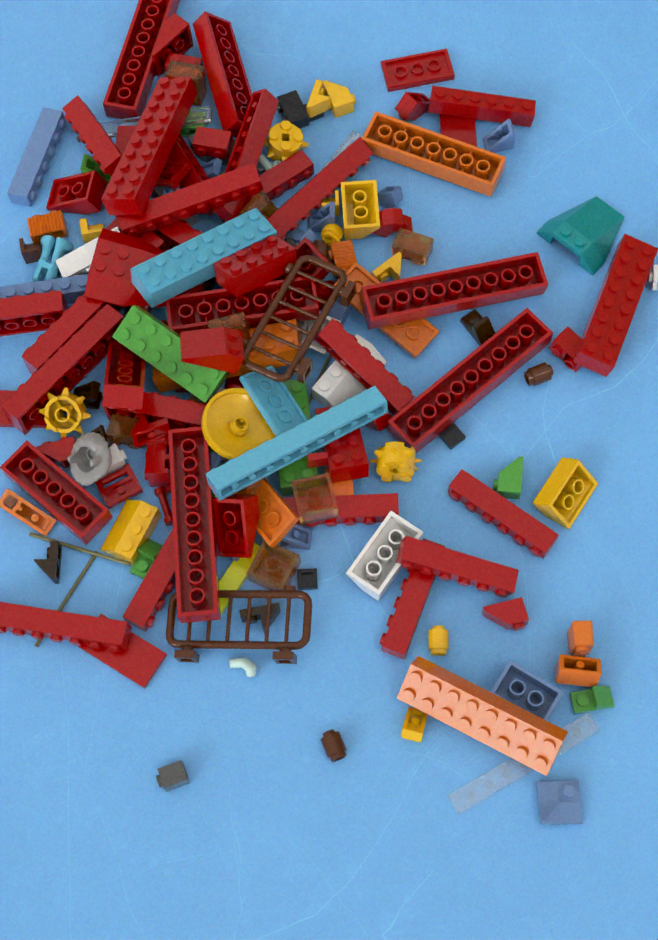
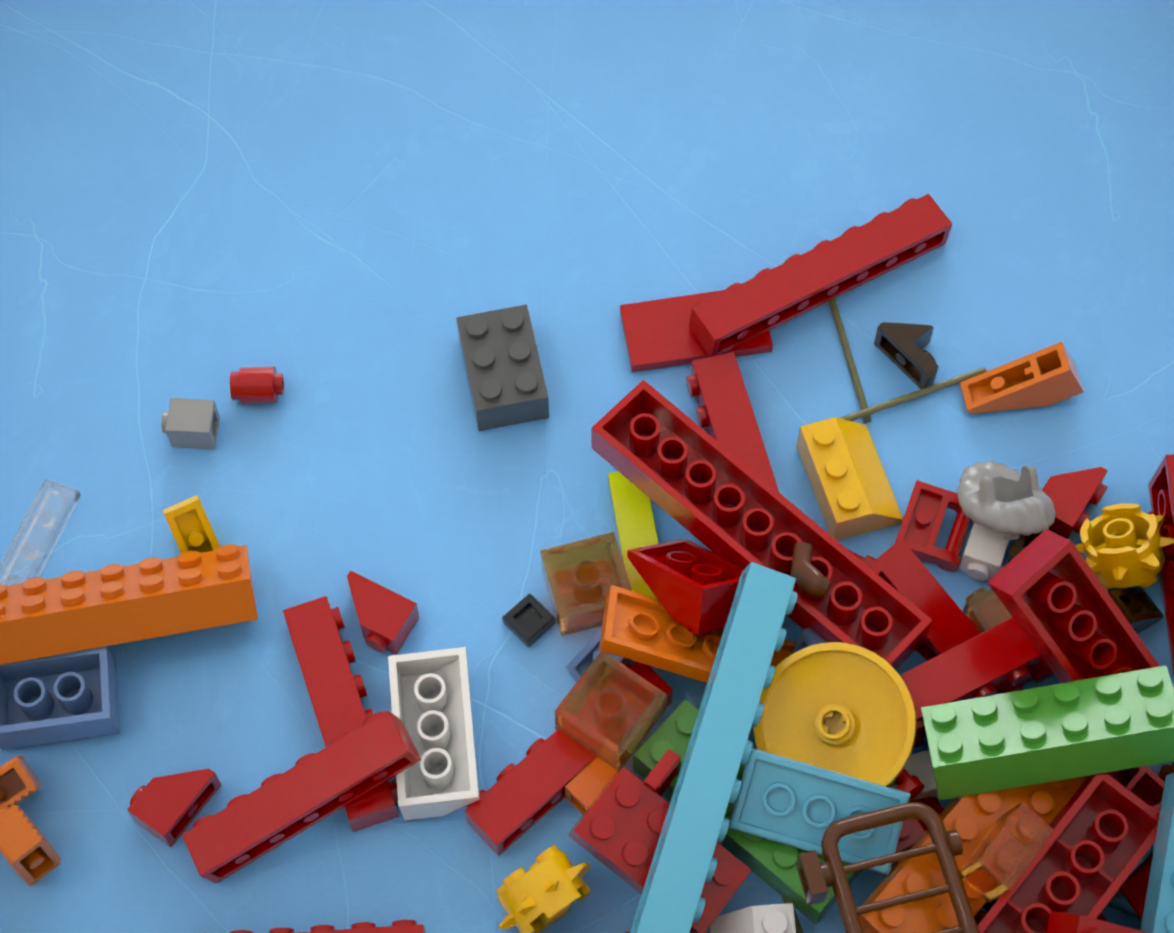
camera: 135 degrees right, 5 degrees down
red brick [0,440,113,545] -> none
bright green slope [130,539,163,580] -> none
red slope [131,414,170,448] -> none
dark grey brick [156,760,190,792] -> none
reddish brown bar [166,585,312,664] -> none
red slope [180,327,245,374] -> none
light aqua arm [229,657,257,677] -> none
dark brown slope [239,603,281,634] -> none
reddish brown brick [320,729,347,762] -> none
yellow brick [428,625,449,656] -> none
none -> light grey brick [161,398,220,449]
none -> red brick [230,366,284,404]
none -> red slope [347,570,419,655]
none -> dark grey brick [456,304,549,431]
none -> reddish brown arm [790,542,831,597]

